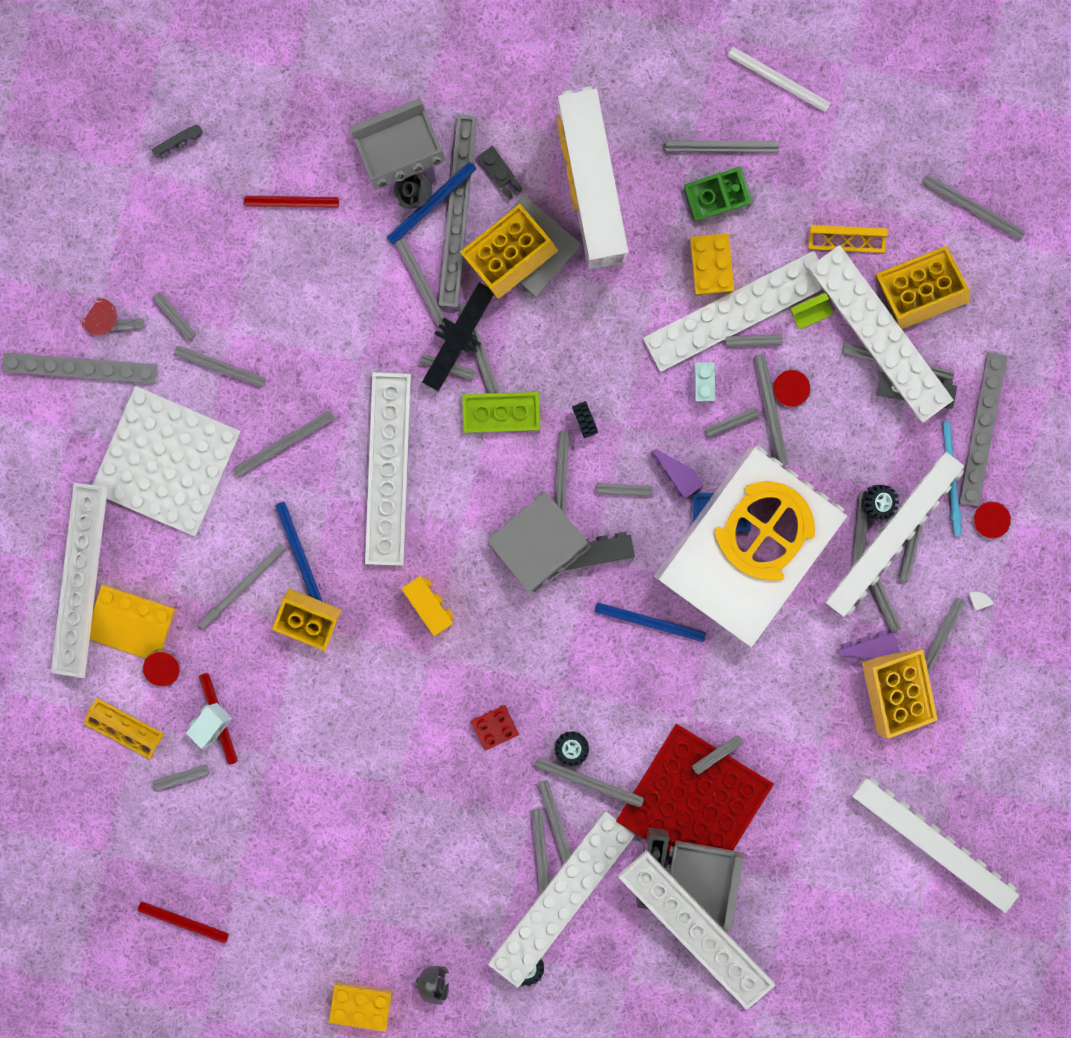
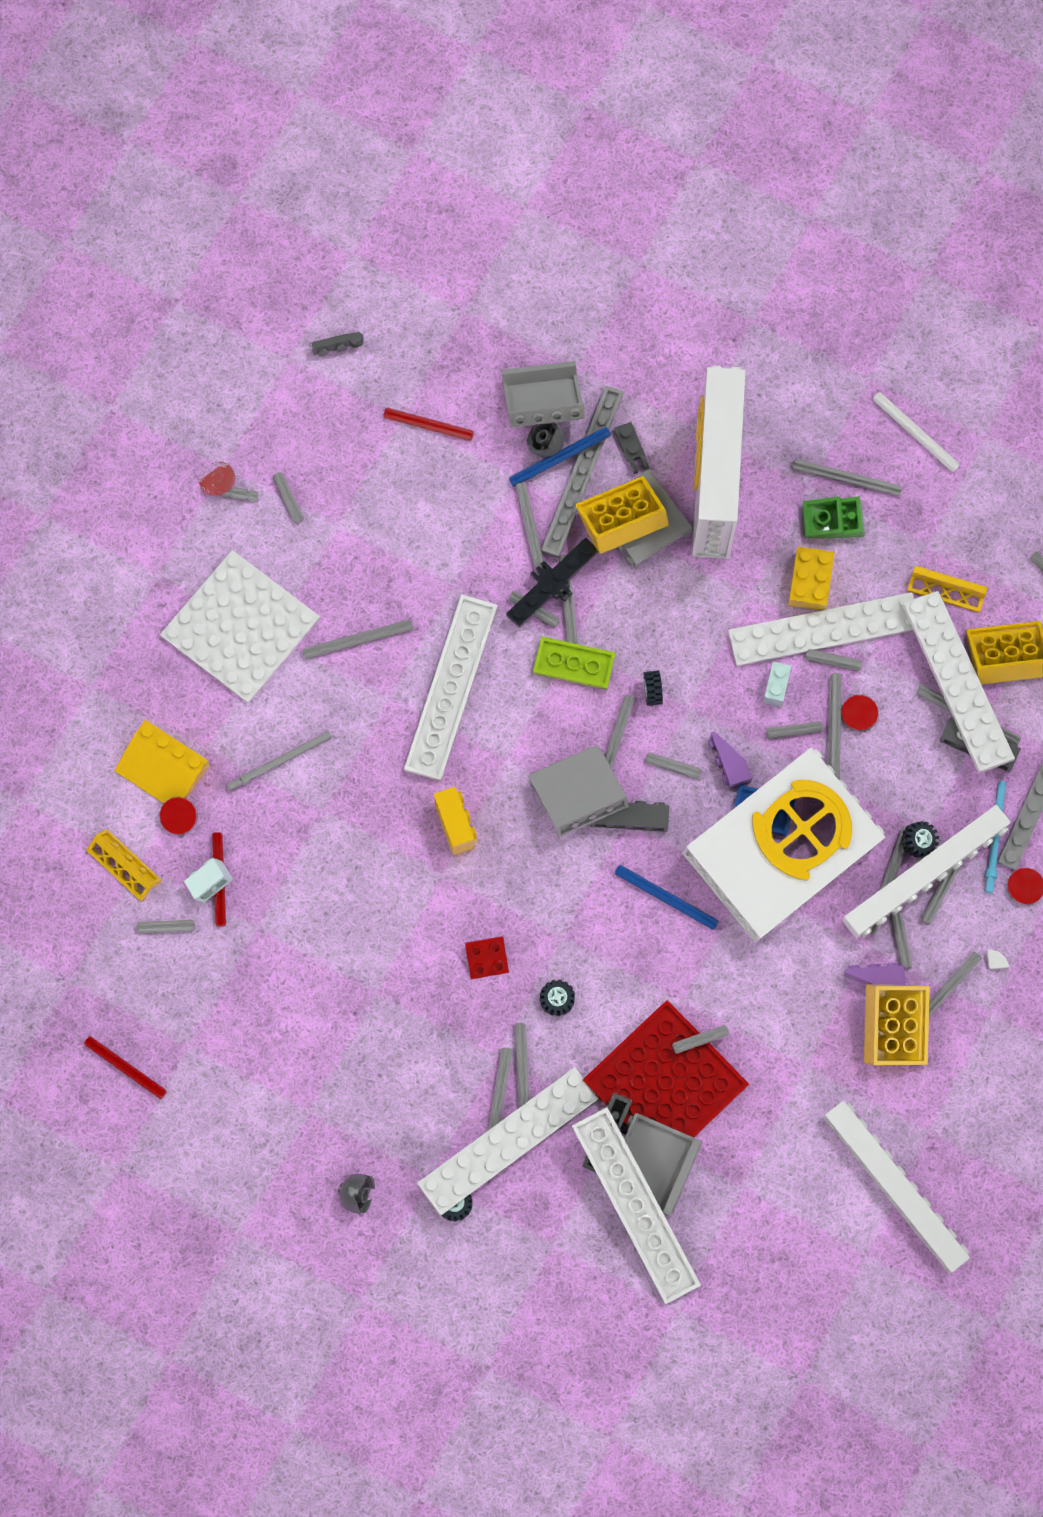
camera: 15 degrees right, 15 degrees down
light grey plate [2,353,157,384] -> none
white plate [51,483,108,678] -> none
light grey axle [175,346,266,387] -> none
yellow brick [272,588,342,651] -> none
blue axle [275,502,323,602] -> none
yellow brick [329,982,393,1031] -> none
light grey axle [535,758,644,807] -> none
lime panel [790,292,833,329] -> none

